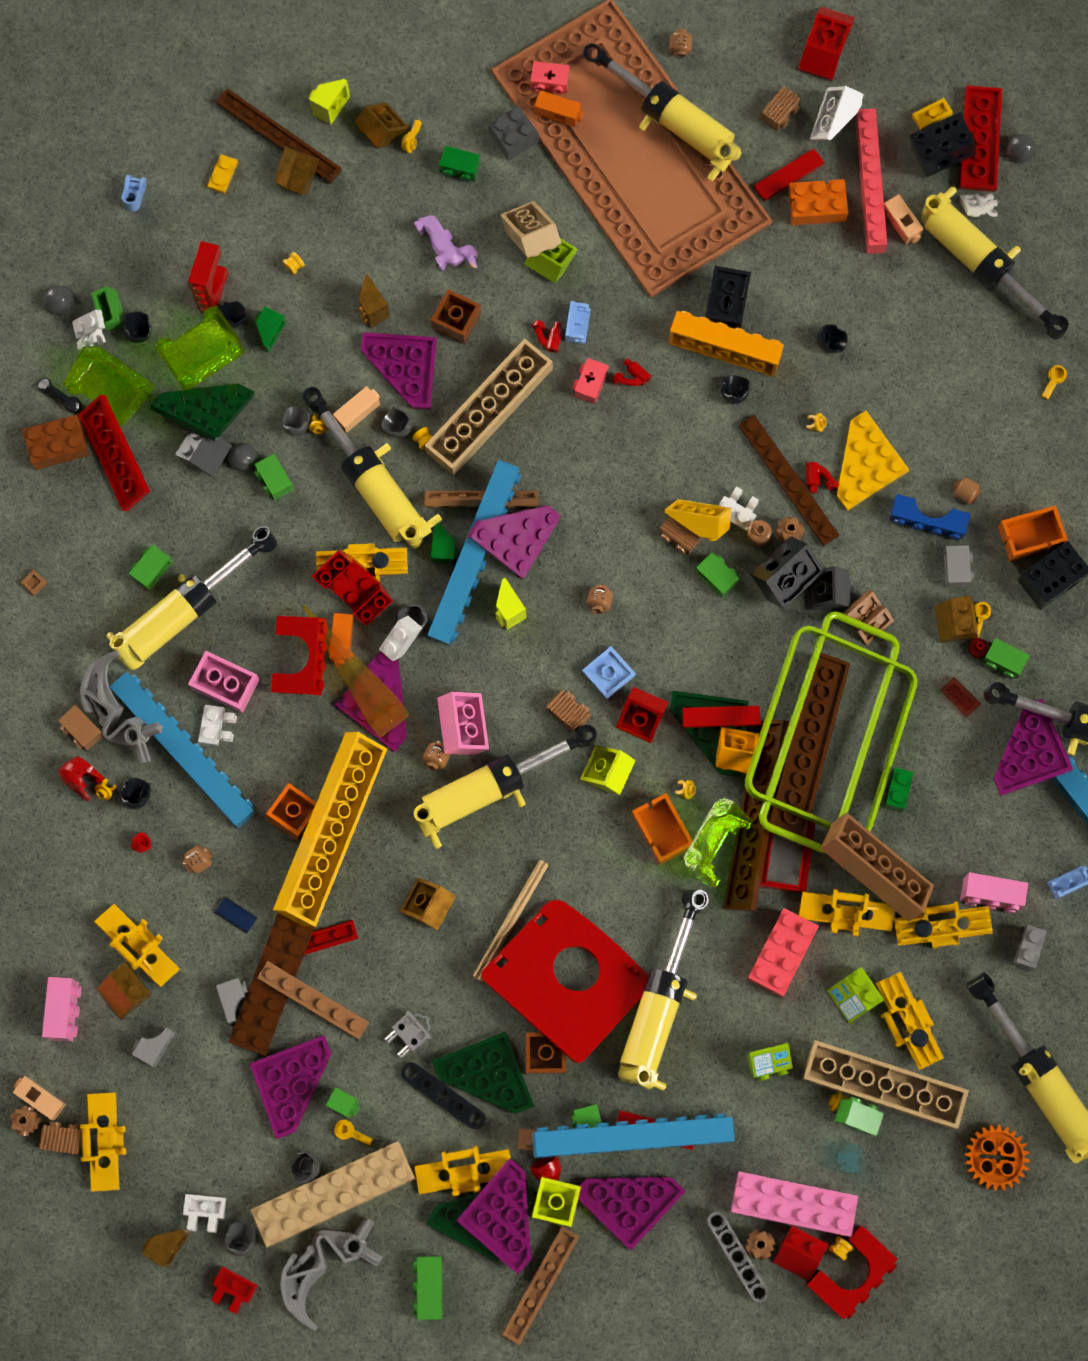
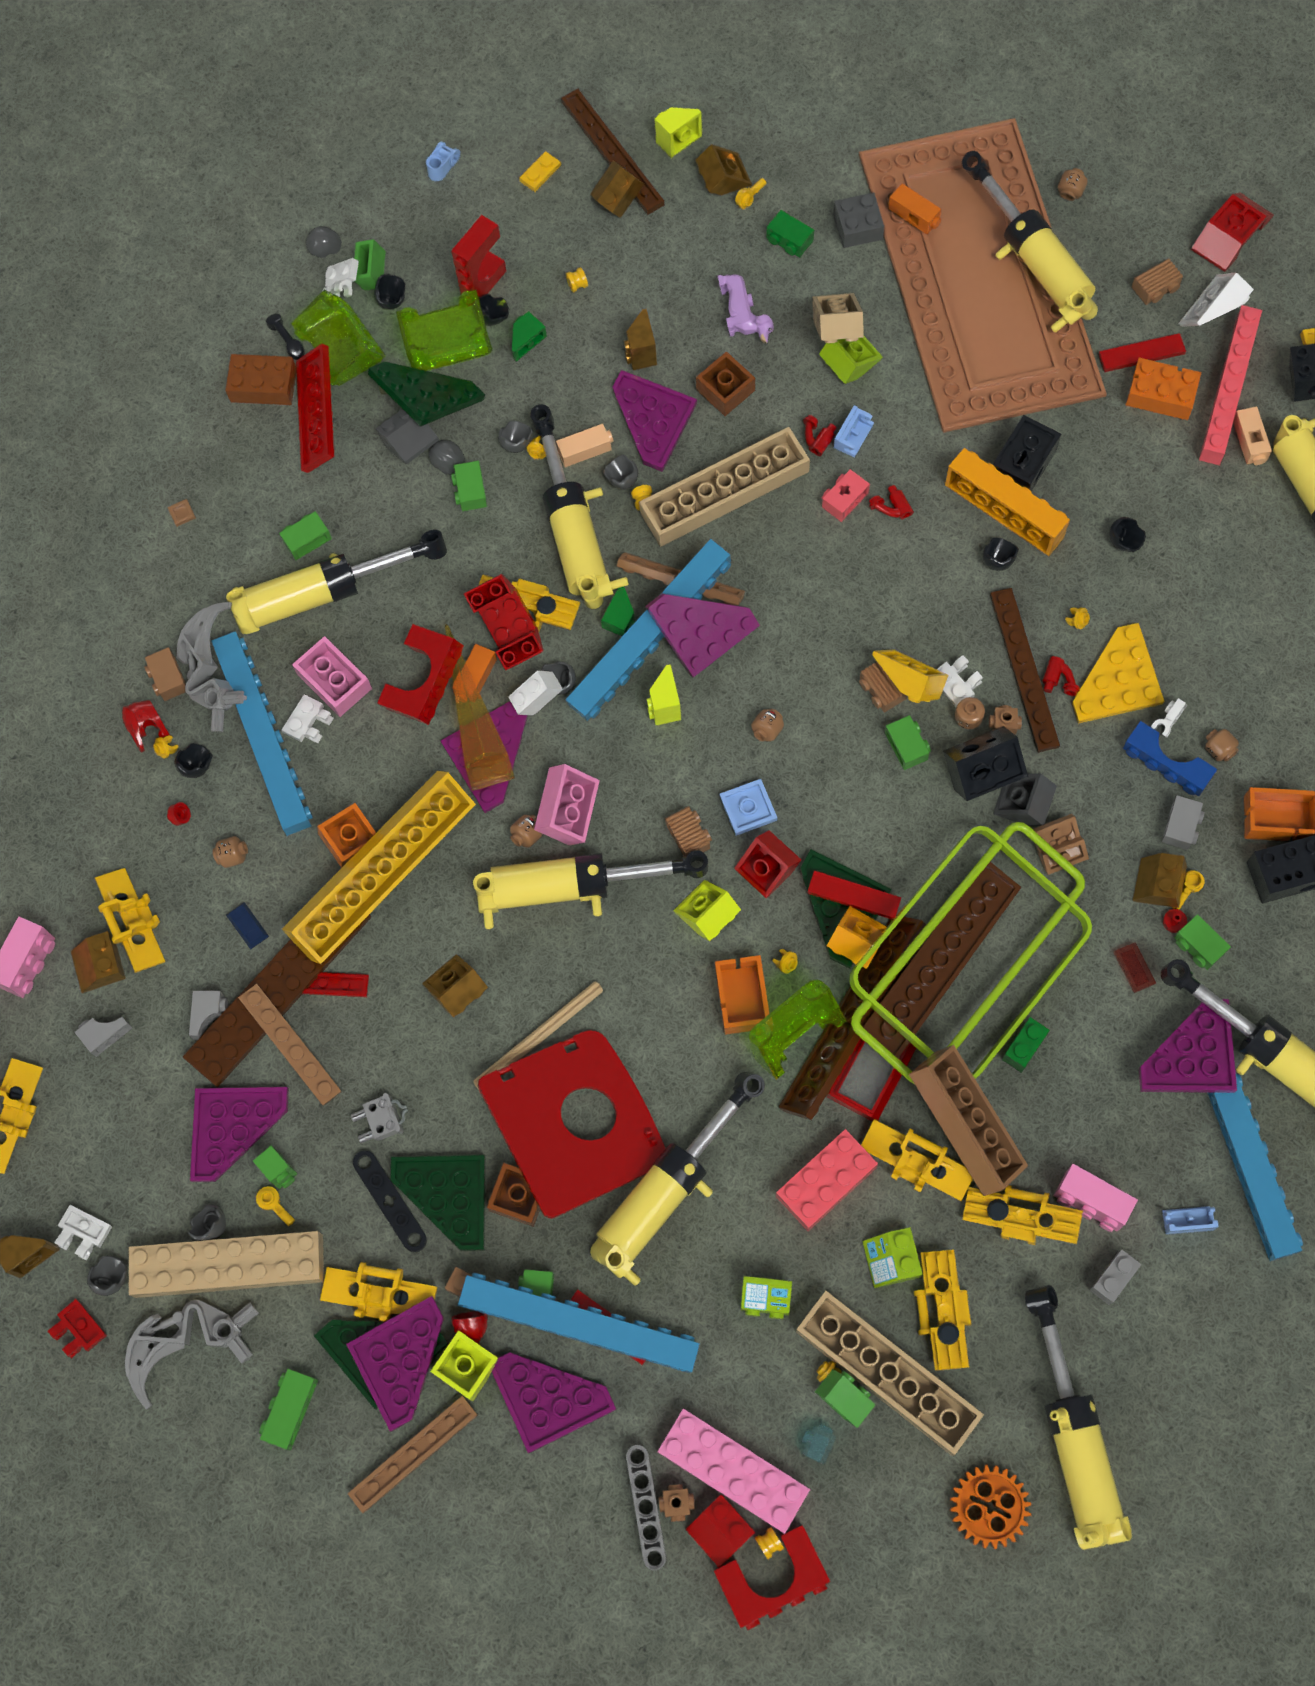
camera: 25 degrees right, 5 degrees down
coral brick [531,61,570,94] -> none
none -> white plate [1151,698,1187,737]

